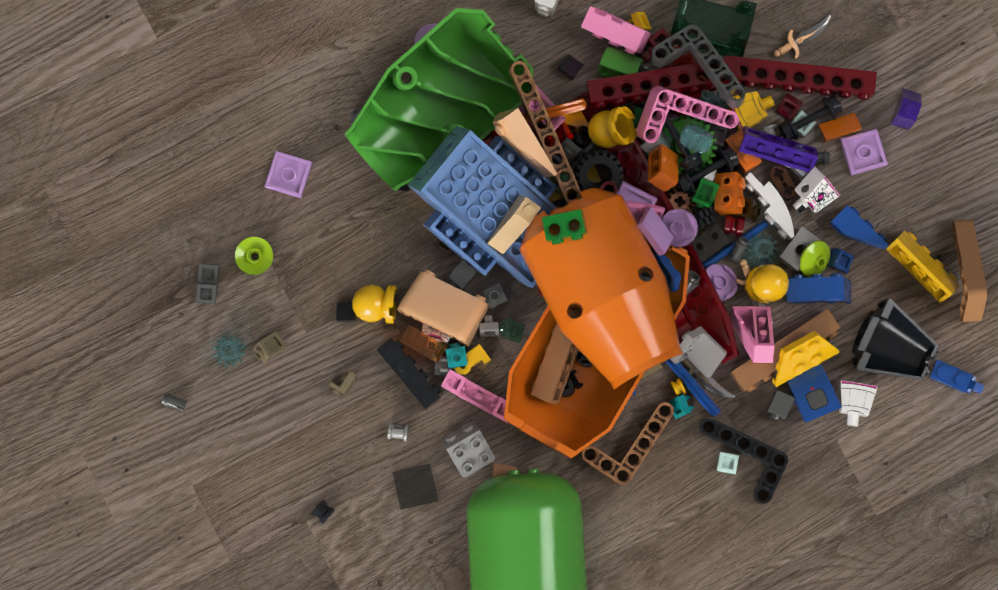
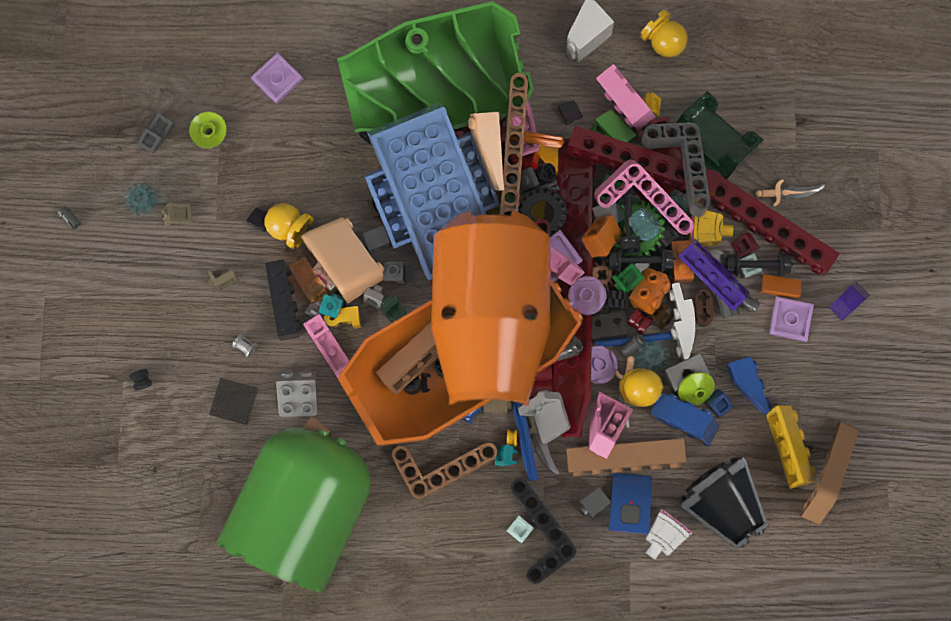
camera: 30 degrees right, 5 degrees down
tan slope [487,195,541,254] -> none
green brick [542,209,588,245] -> none
yellow tile [588,107,637,148] -> none
lavender tile [637,206,673,256] -> none
blue hinge [650,247,681,292] -> none
yellow wing [772,331,840,387] -> none
white torso [792,167,840,213] -> none
blue hinge [929,359,984,394] -> none

